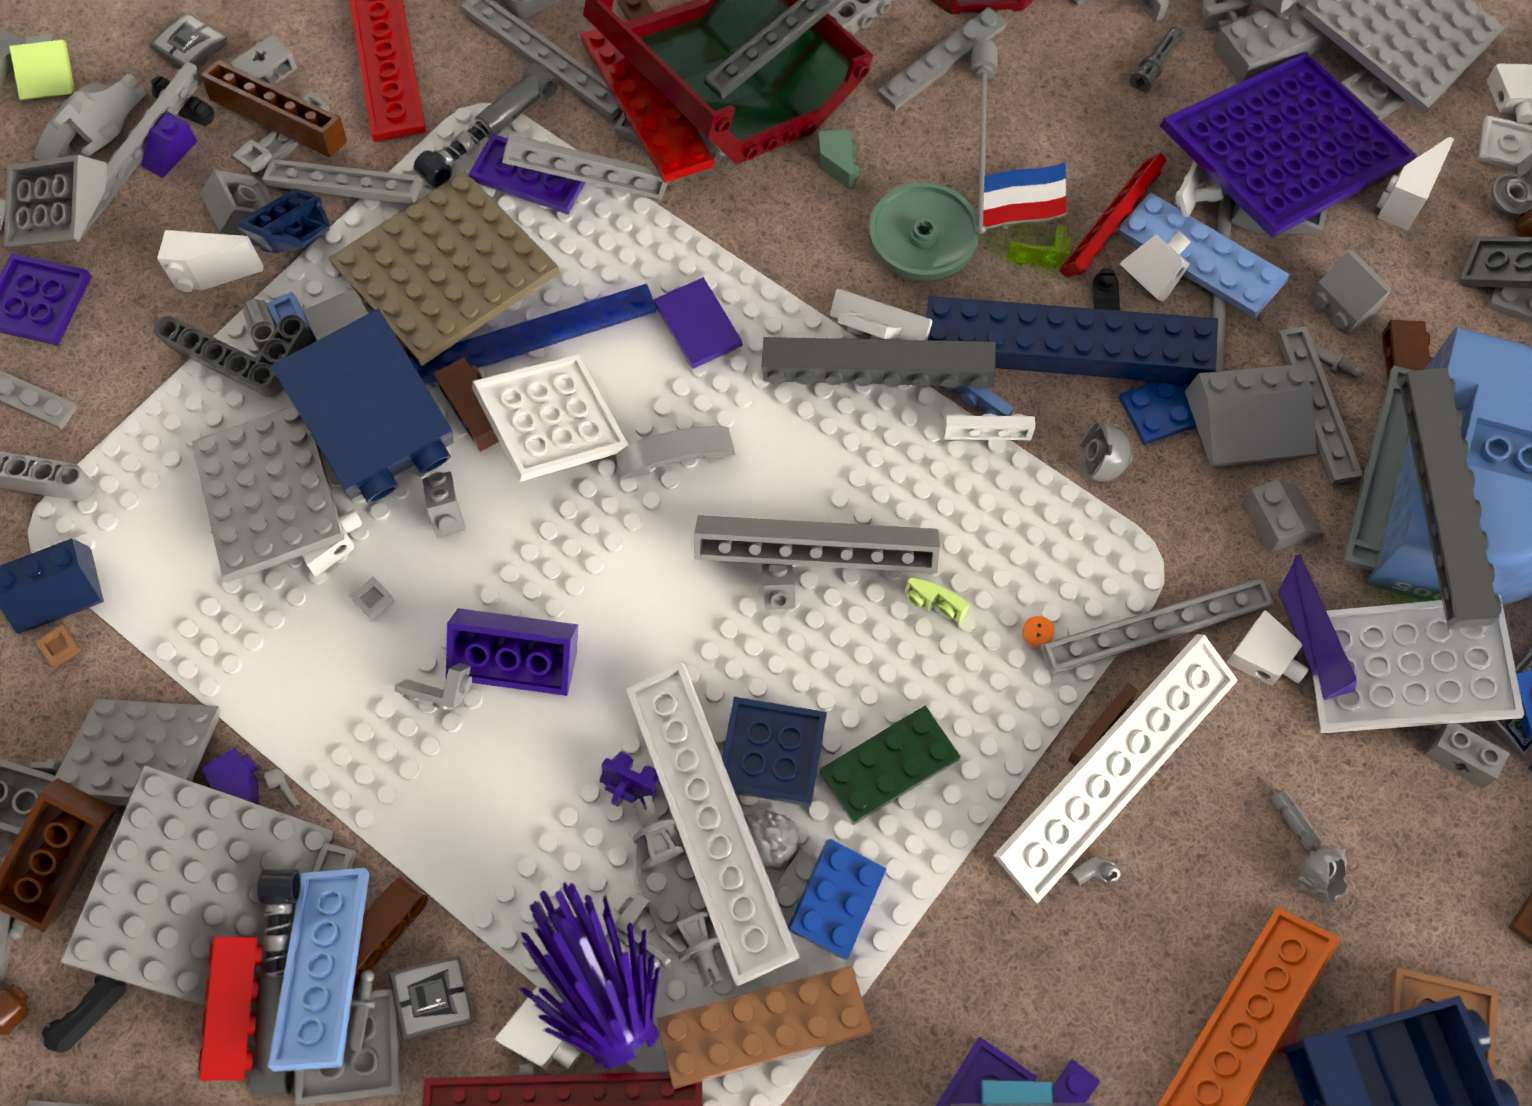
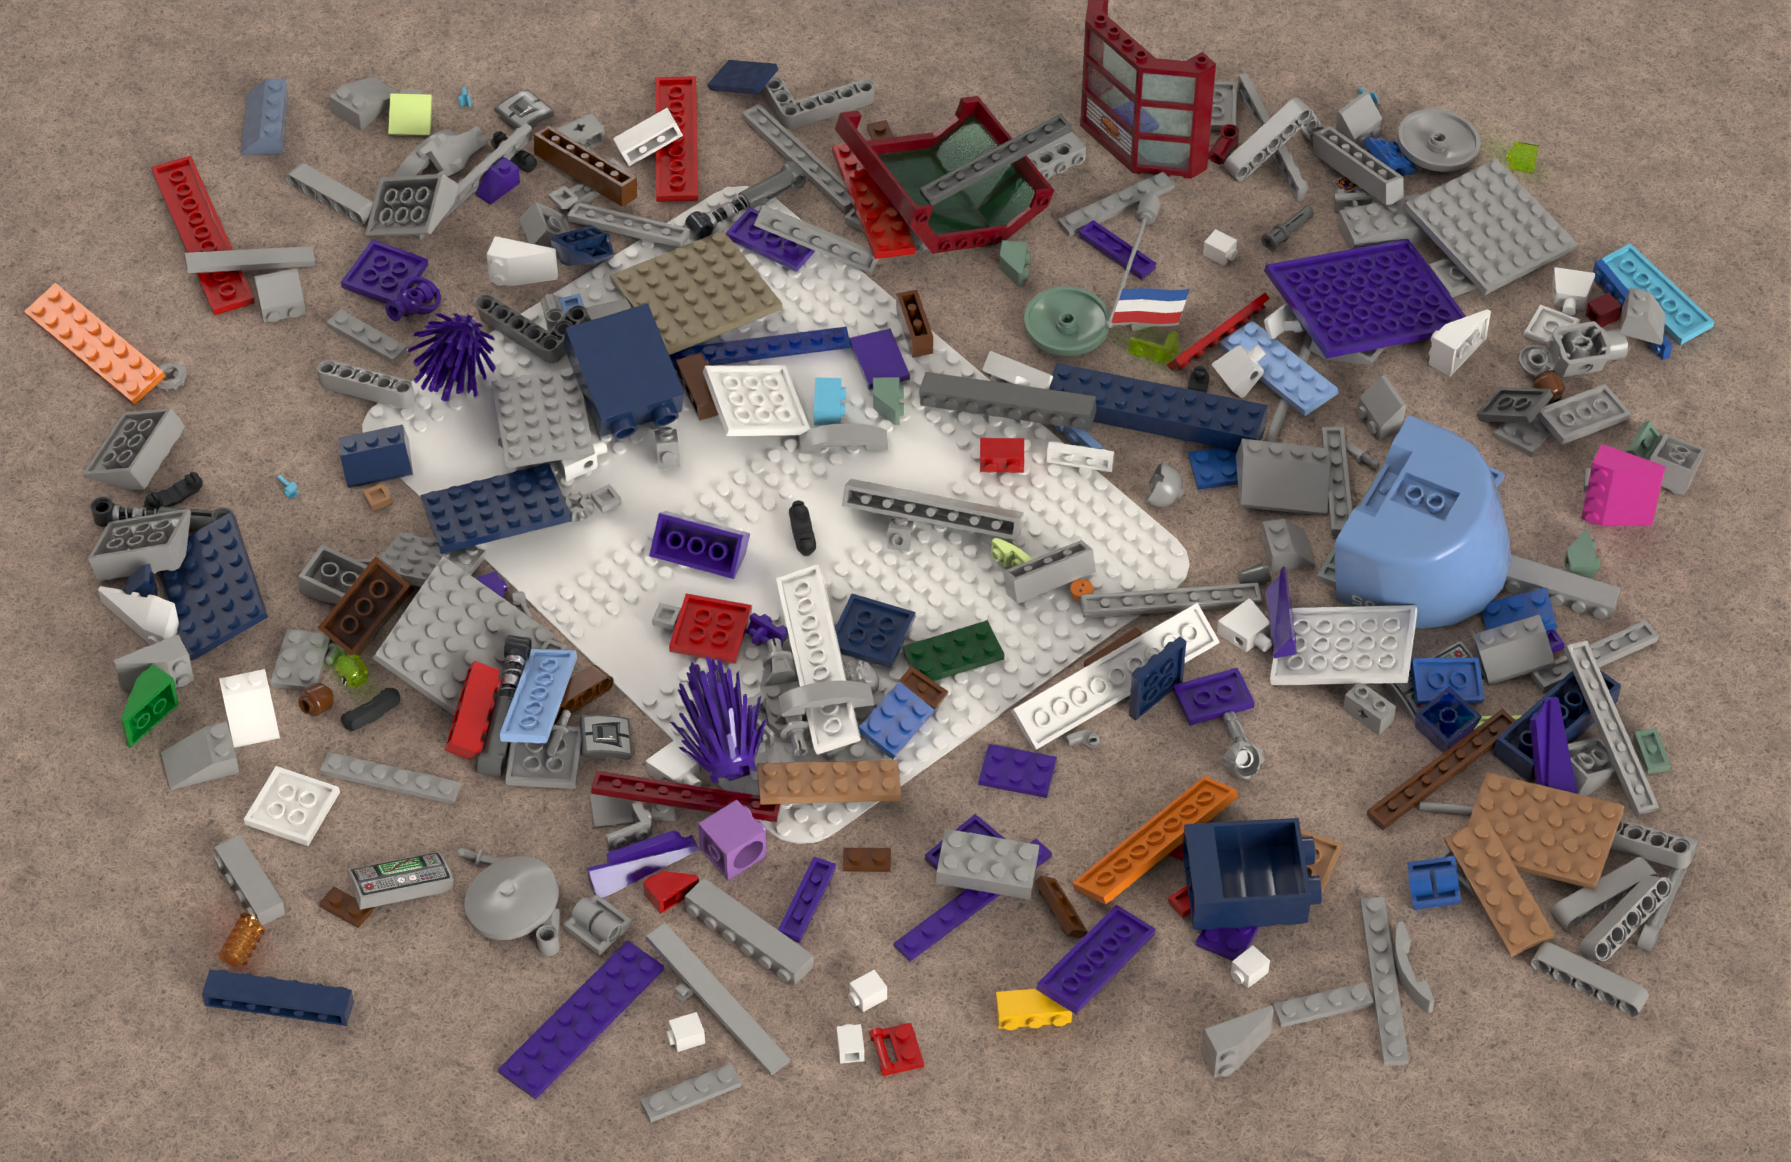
camera: 10 degrees right, 15 degrees down
light grey bracket [395,663,472,710] -> none
dark grey brick [1399,367,1502,629] -> none
none -> clear neon green head [334,654,369,688]
none -> dark purple piece [385,276,441,321]
none -> dark purple plant [407,313,496,402]
none -> dark blue plate [420,463,572,554]
none -> medium azure hand [458,87,472,108]
none -> light grey gear [563,491,594,522]
none -> white brick [613,108,683,166]
none -> light grey plate [652,603,681,631]
none -> red plate [669,594,752,664]
none -> light grey slope [778,680,874,717]
none -> black piece [789,500,816,556]
none -> medium azure brick [814,378,846,425]
none -> sand green slope [873,377,904,425]
none -> reddish brown brick [896,290,933,358]
none -> reddish brown plate [898,666,948,712]
none -> dark purple plate [978,744,1057,798]
none -> red brick [980,438,1024,473]
none -> light grey brick [1003,540,1096,604]
none -> dark purple plate [1079,220,1156,280]
none -> dark blue plate [1129,636,1187,721]
none -> dark purple plate [1173,667,1255,726]
none -> white brick [1203,229,1238,266]
none -> dark grey cone [1238,563,1272,585]

